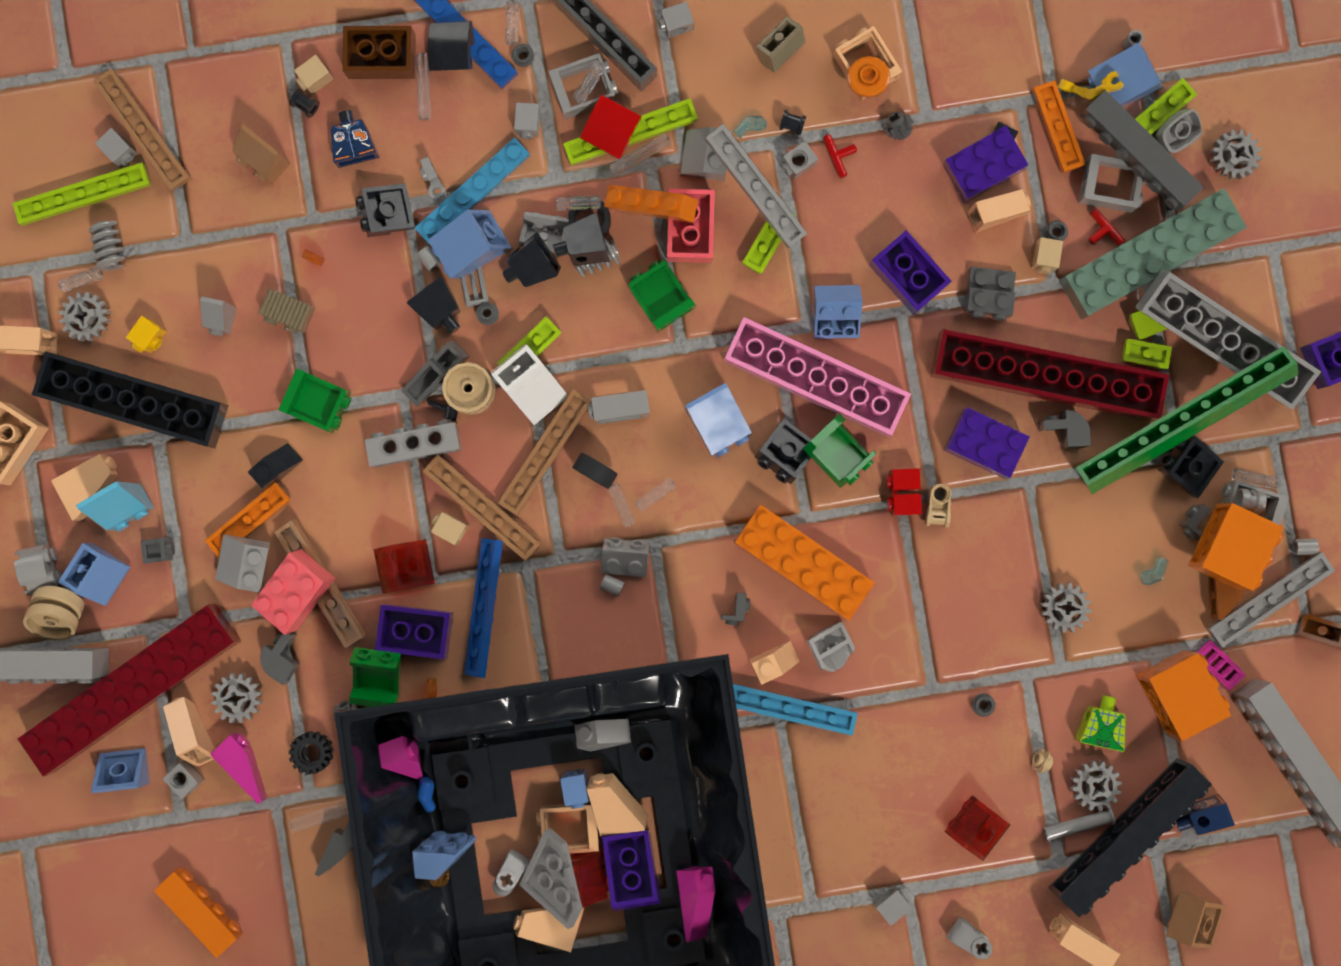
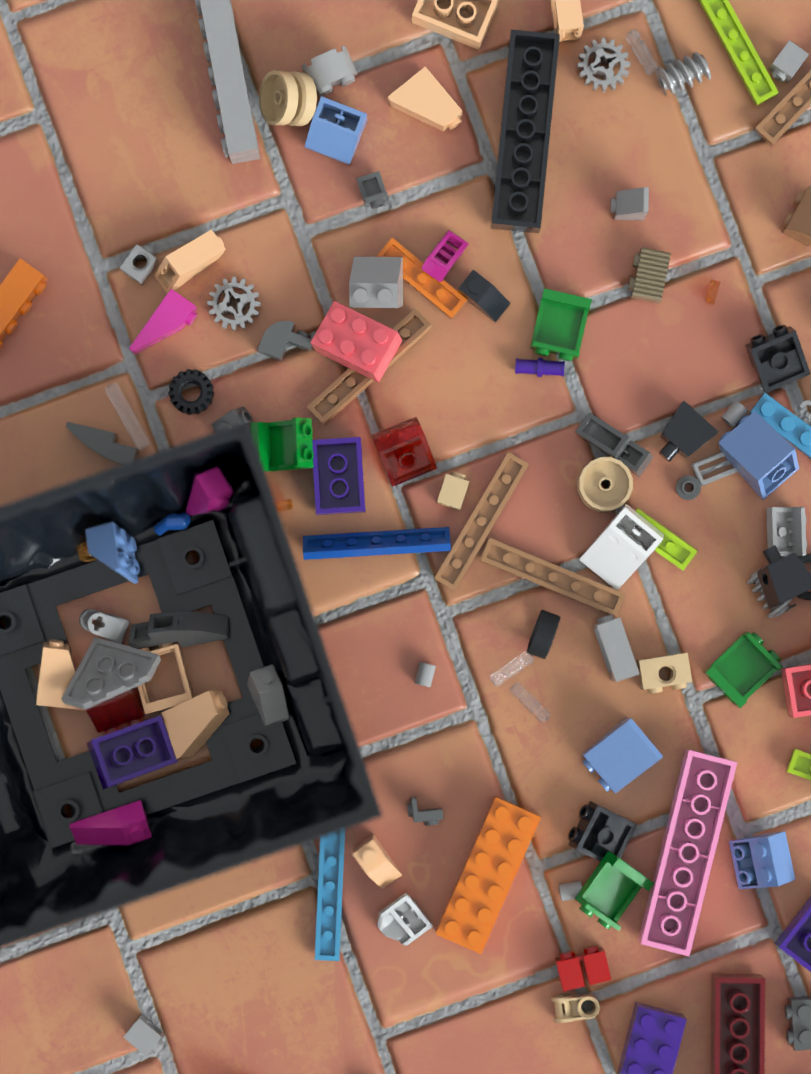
camera: 75 degrees right, 0 degrees up
dark red brick [17,604,241,777] -> none
medium azure slope [76,481,154,532] -> none
medium blue slope [91,748,150,793] -> none
yellow brick [125,315,167,353] -> none
light grey brick [365,419,463,468] -> none
black hand [428,399,458,421] -> none
black torso [503,232,561,287] -> none
medium blue brick [560,768,589,809] -> none
light grey bracket [601,537,649,577] -> none
none -> dark grey slope [129,611,230,649]
none -> dark pink slope [422,230,469,282]
none -> dark purple pin [515,358,565,377]
none -> light grey hinge [558,880,582,901]
none -> tan brick [636,653,693,694]

